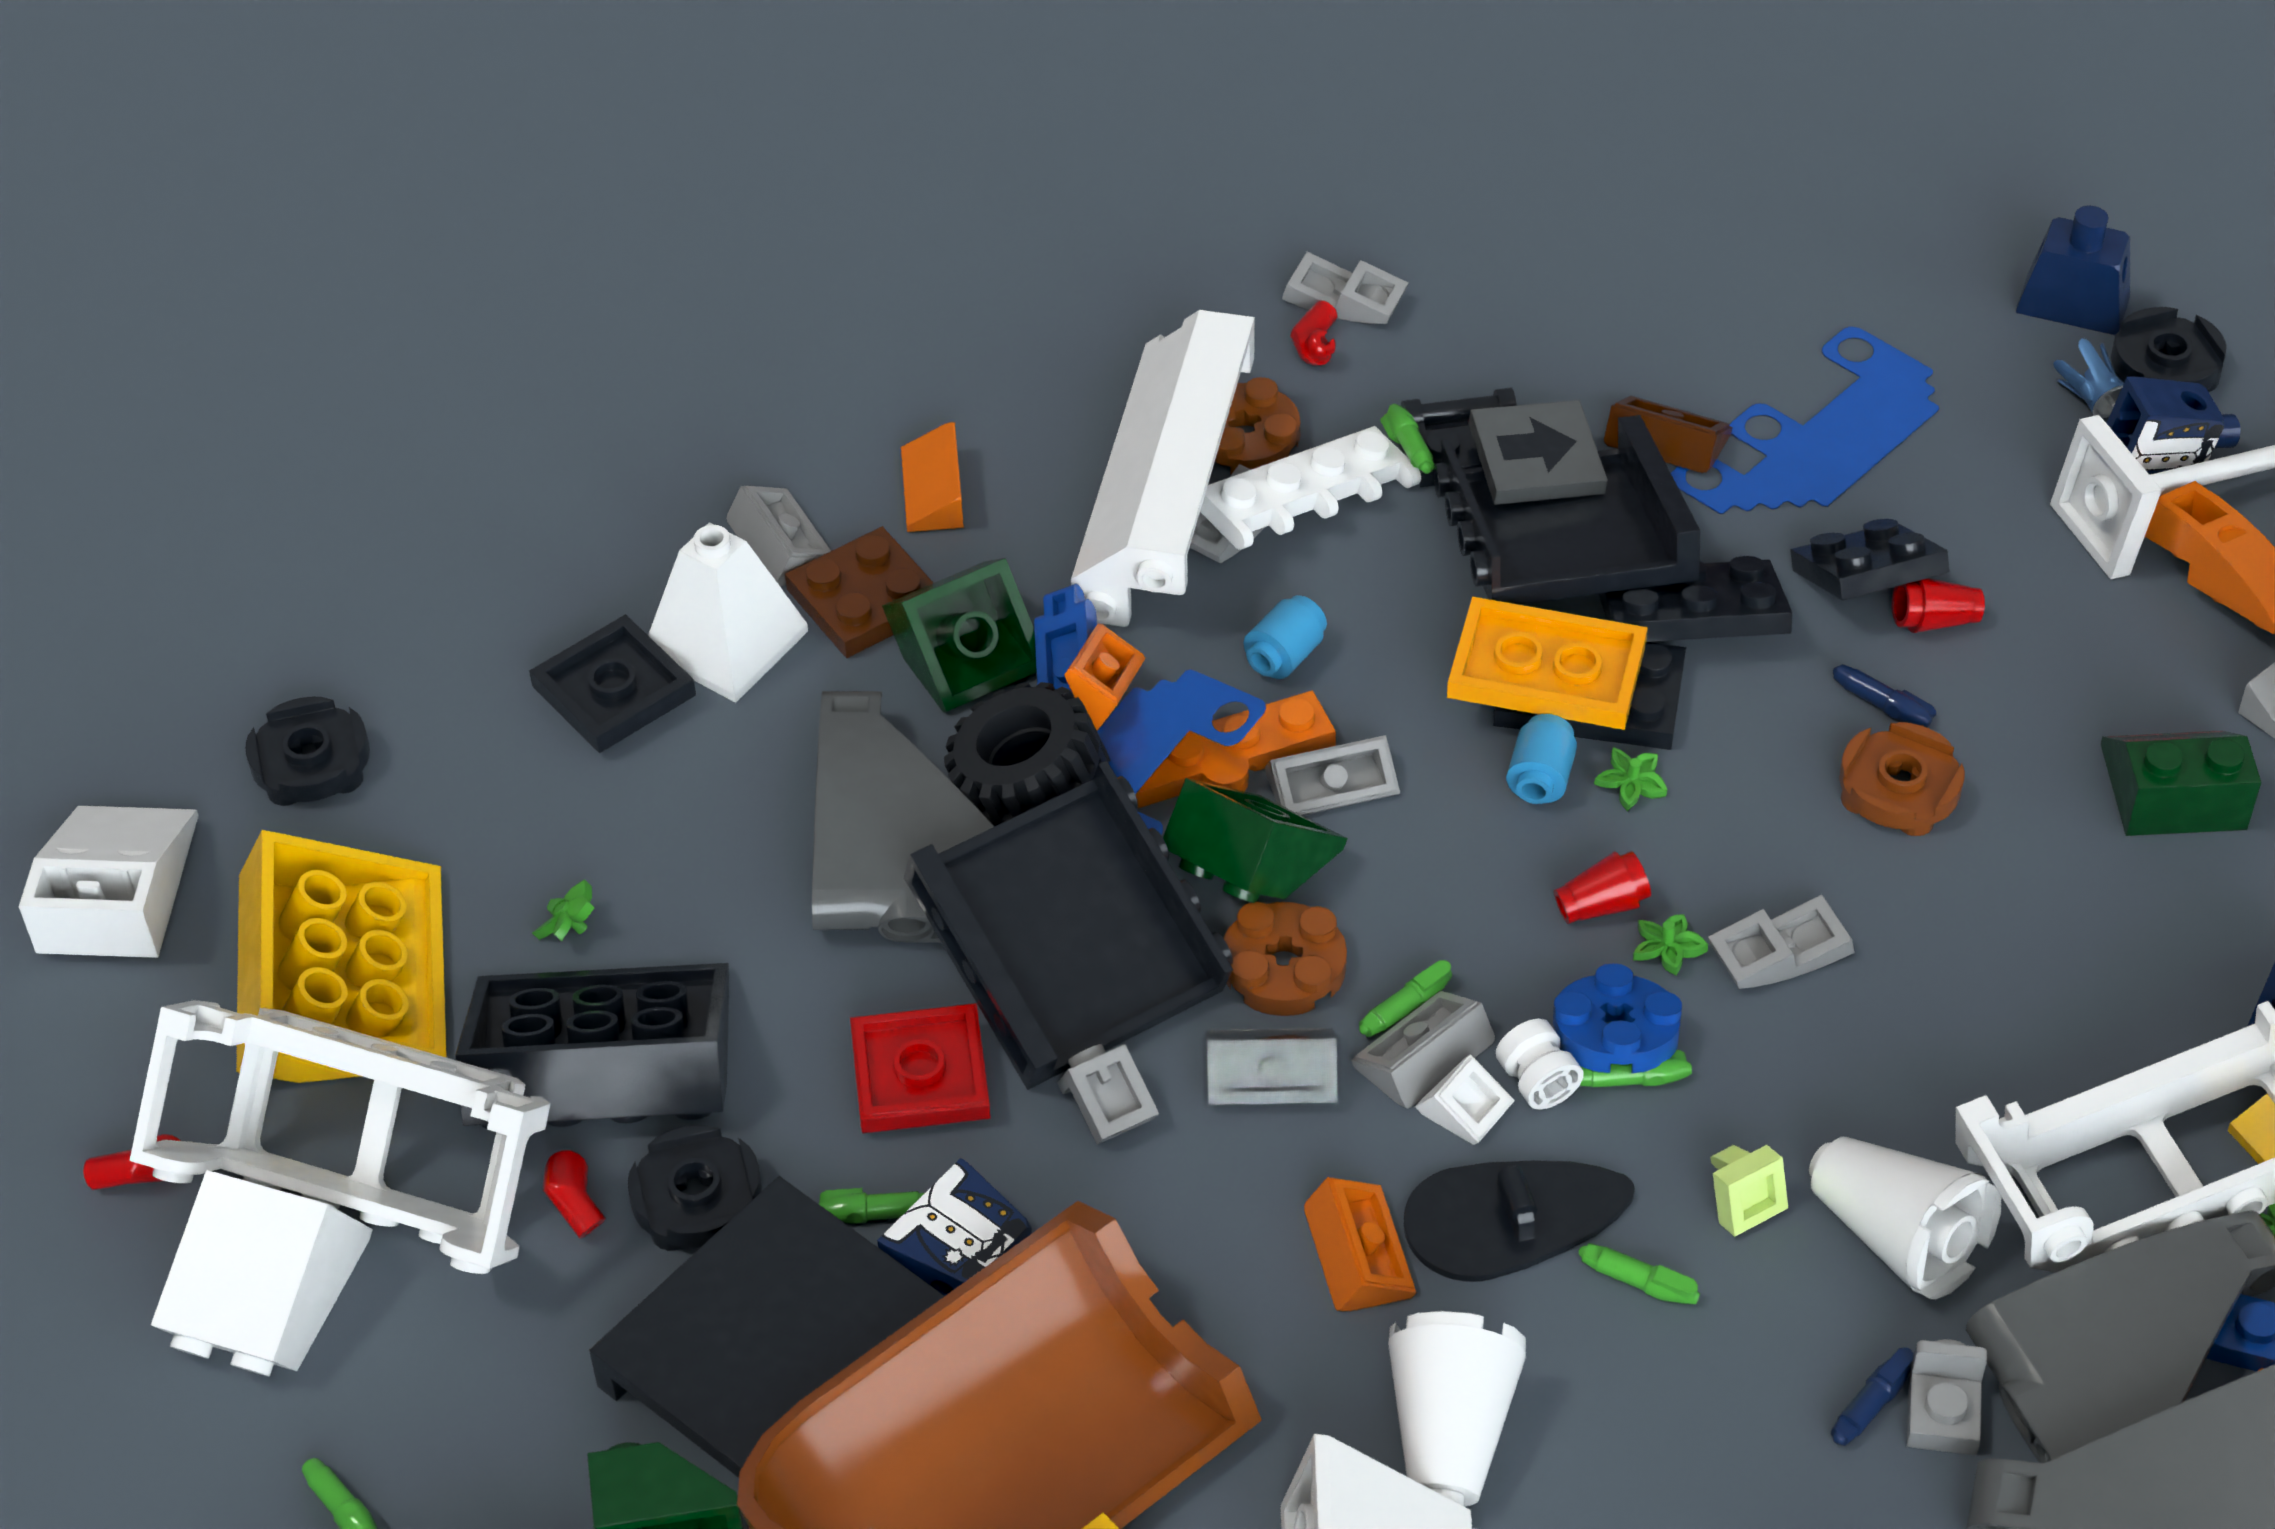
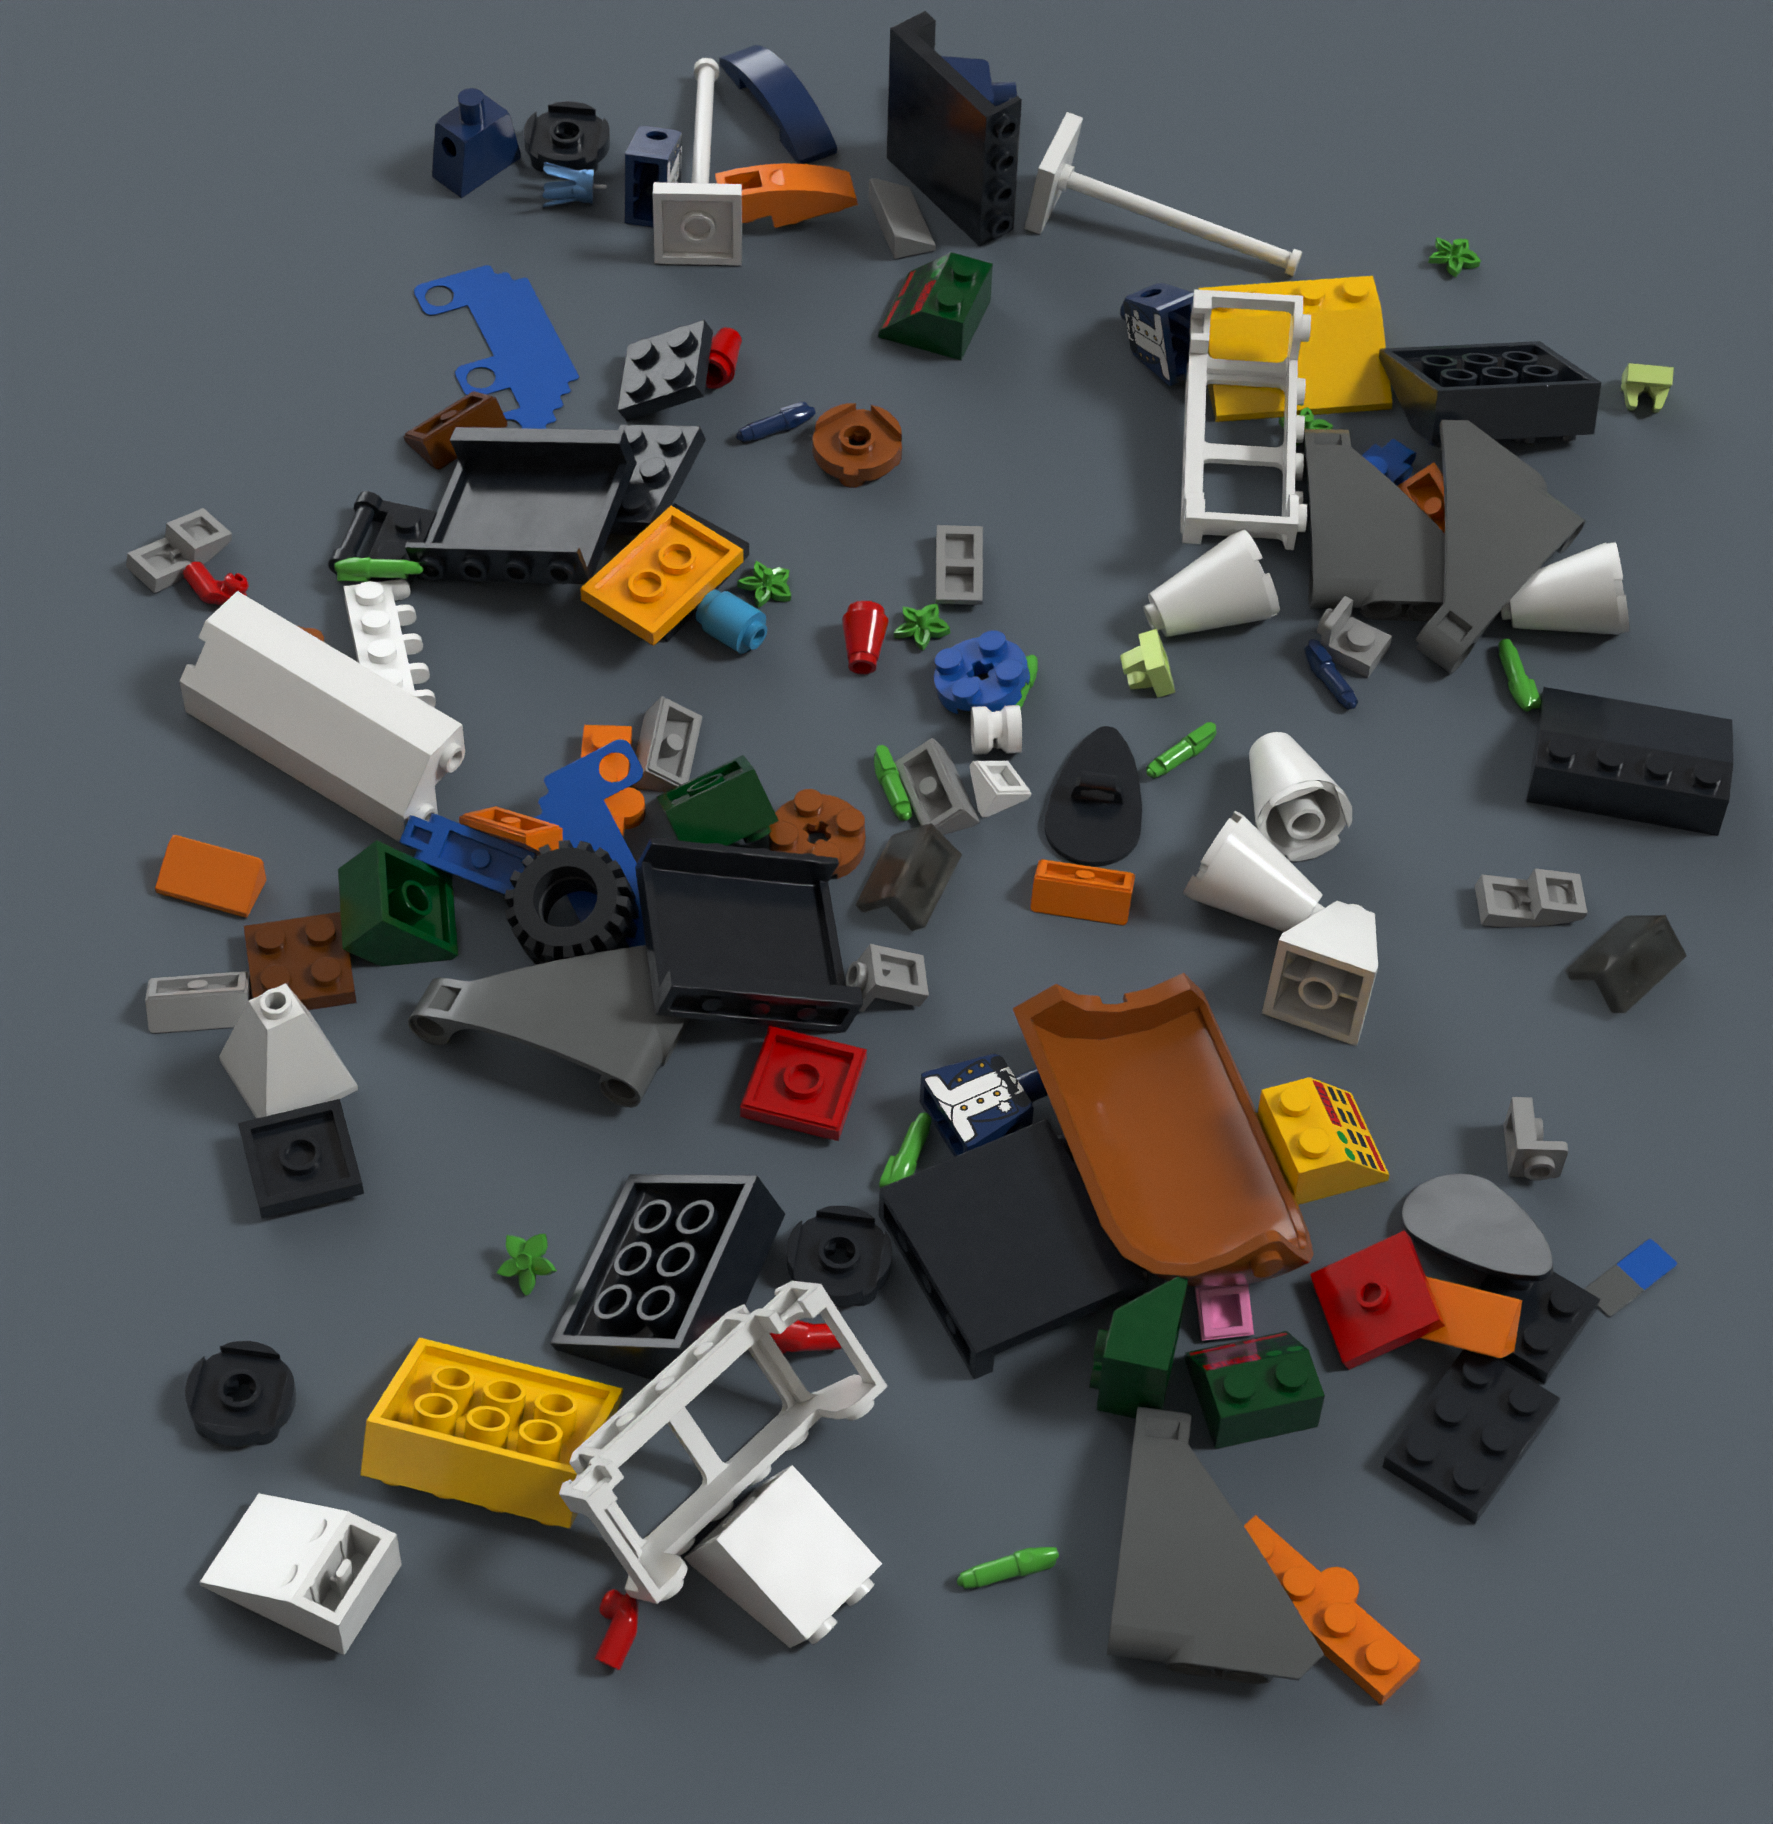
camera: 70 degrees left, 5 degrees up
dark azure brick [1243,595,1327,679] -> none
dark grey tile [1468,400,1608,505] -> none
none -> white cone [1249,732,1352,862]

